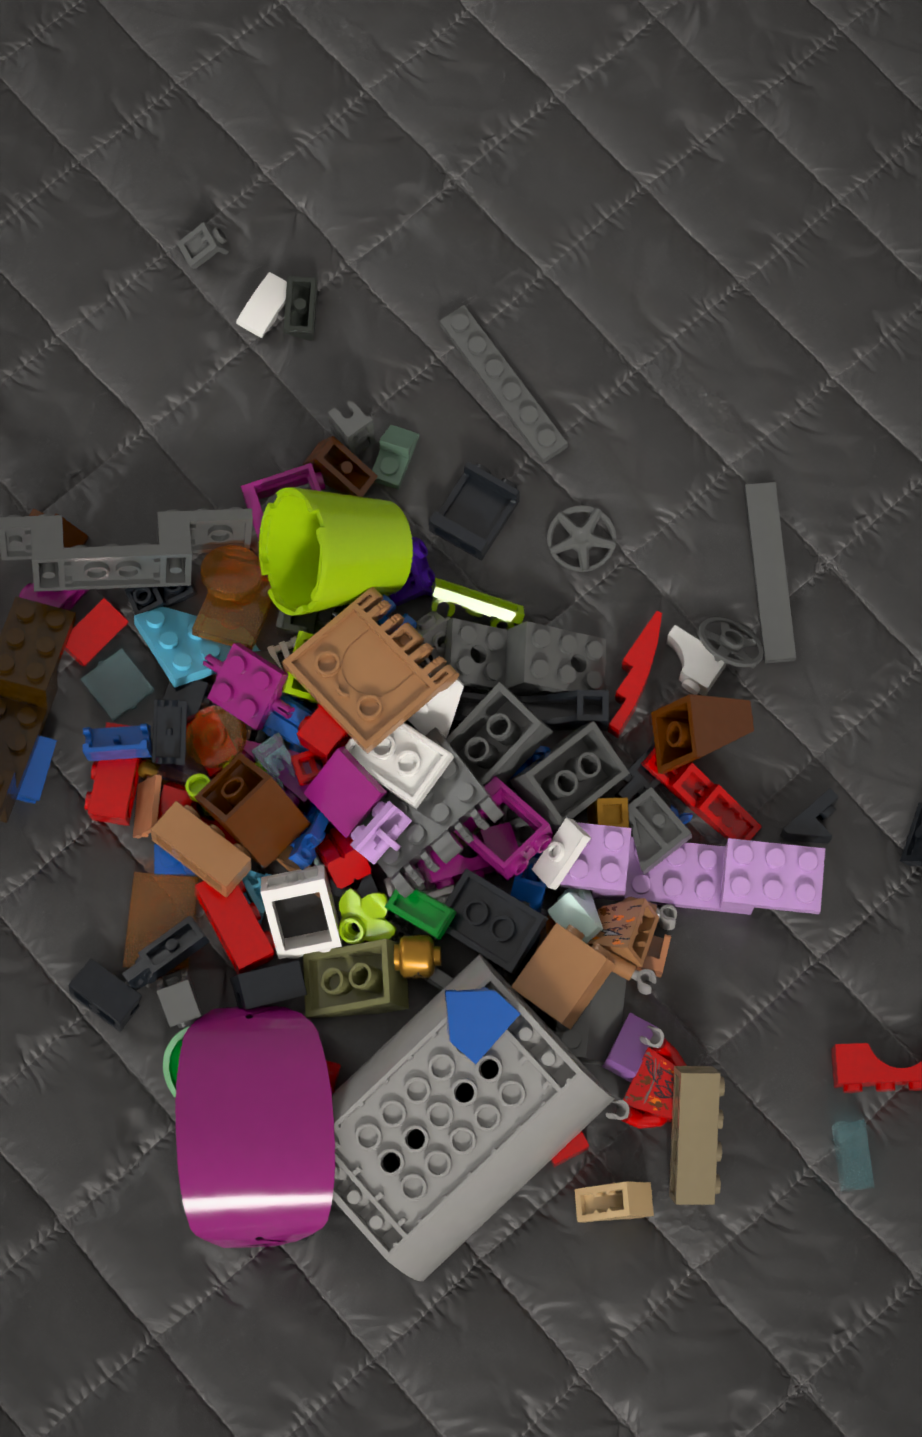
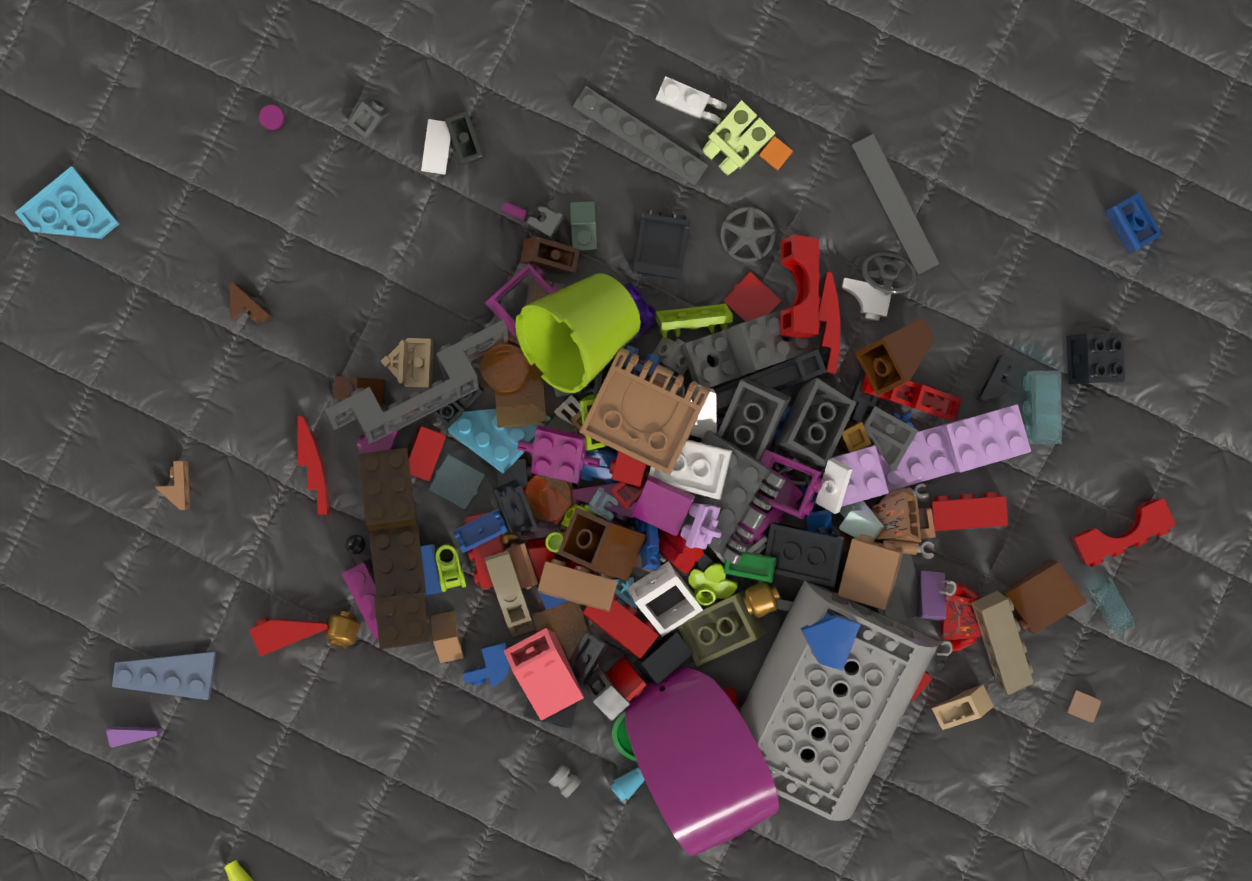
camera: 30 degrees left, 15 degrees up
none -> magenta tile [259,105,285,130]
none -> tan slope [381,338,434,388]
none -> medium nougat slope [431,610,464,663]
none -> lime piece [436,543,466,592]
none -> blue brick [463,641,510,687]
none -> dark tan slope [485,551,536,637]
none -> magenta tile [501,202,528,222]
none -> coral slope [504,628,584,720]
none -> light grey wheel [548,763,582,798]
none -> red slope [606,656,647,702]
none -> medium azure cone [610,767,644,802]
none -> white hinge [656,76,727,124]
none -> yellowish green hips [702,100,775,176]
none -> red piece [723,272,782,322]
none -> orange tile [759,136,793,171]
none -> red arch [780,235,820,339]
none -> red brick [929,491,1008,531]
none -> reddish brown slope [1002,559,1087,634]
none -> clear light blue brick [1023,371,1062,444]
none -> medium nougat slope [1067,690,1101,723]

